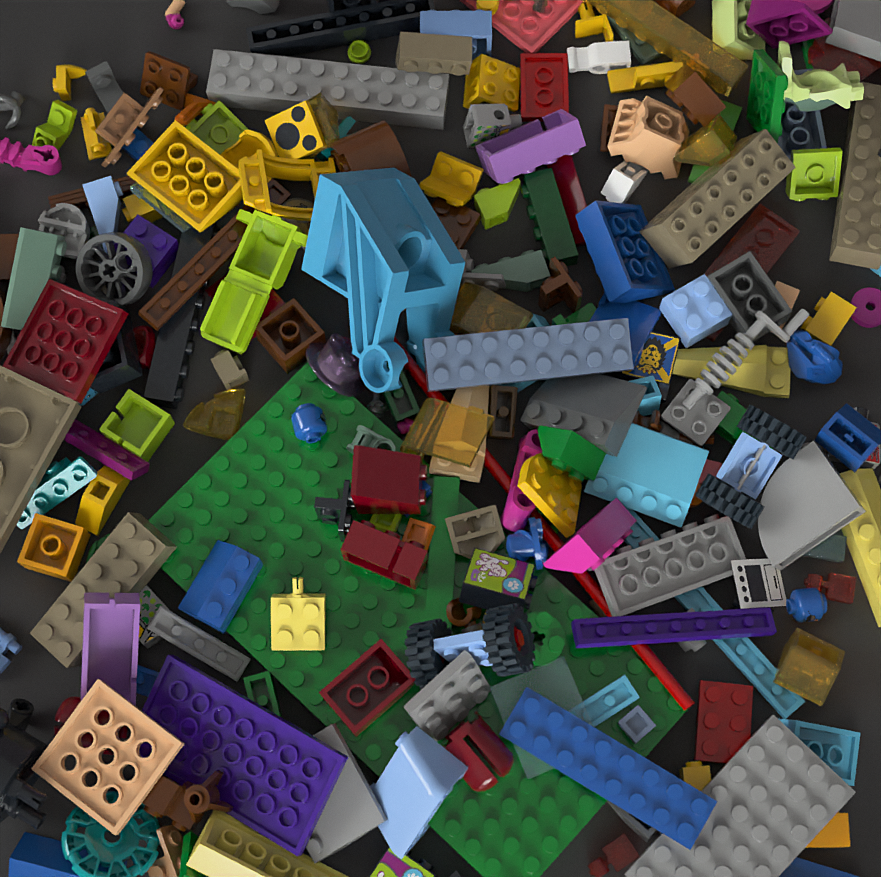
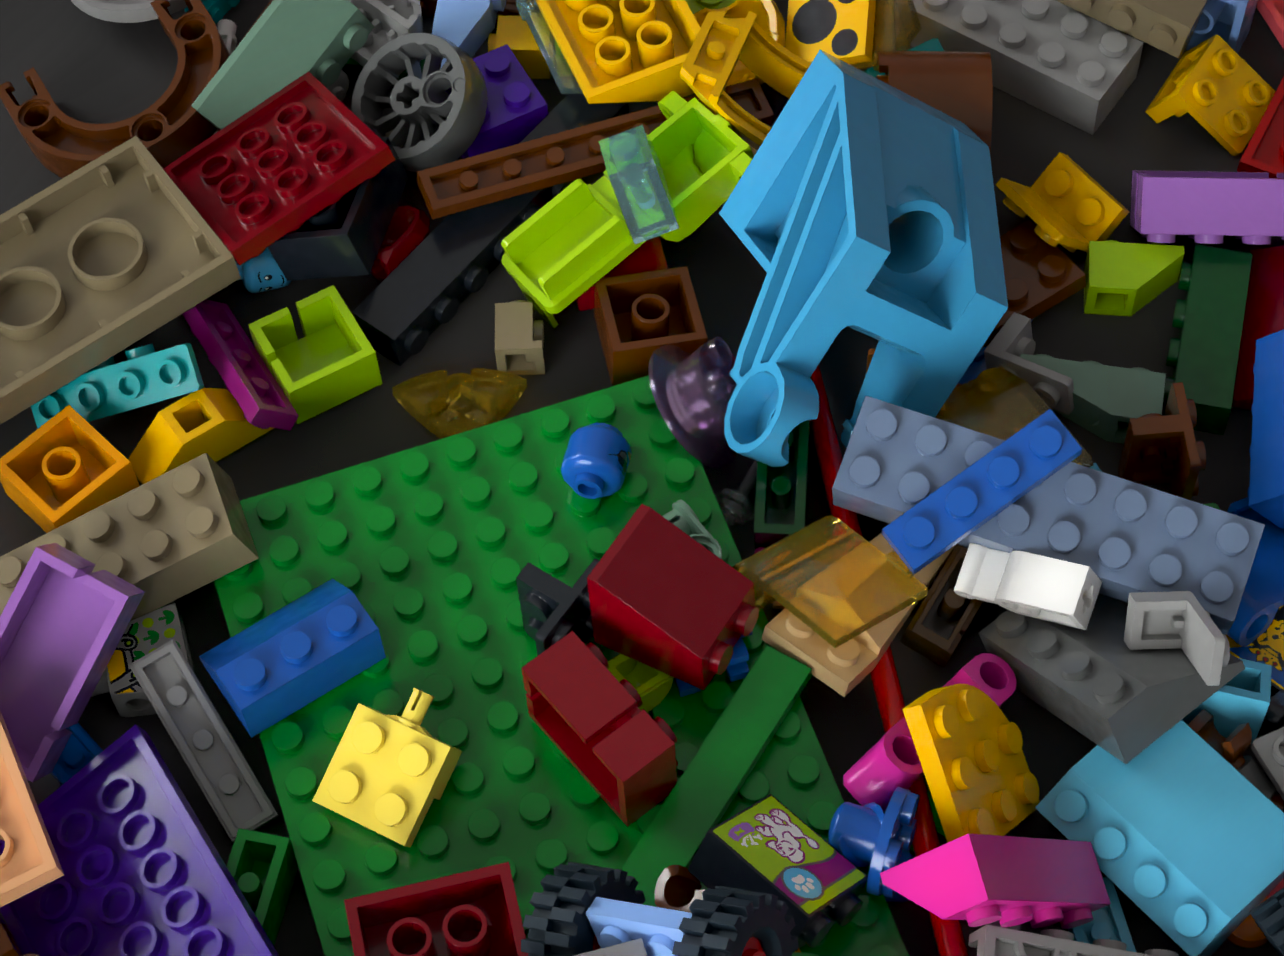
camera: 30 degrees right, 15 degrees down
orange tile [402,518,436,550] -> none
dark tan slope [445,505,505,559] -> none
light grey torso [463,104,522,148] -> none
green slope [537,425,606,482] -> none
none -> clear light blue slope [598,124,679,245]
none -> blue plate [882,409,1083,575]
none -> white piece [953,543,1102,630]
none -> light grey bracket [1124,591,1230,686]

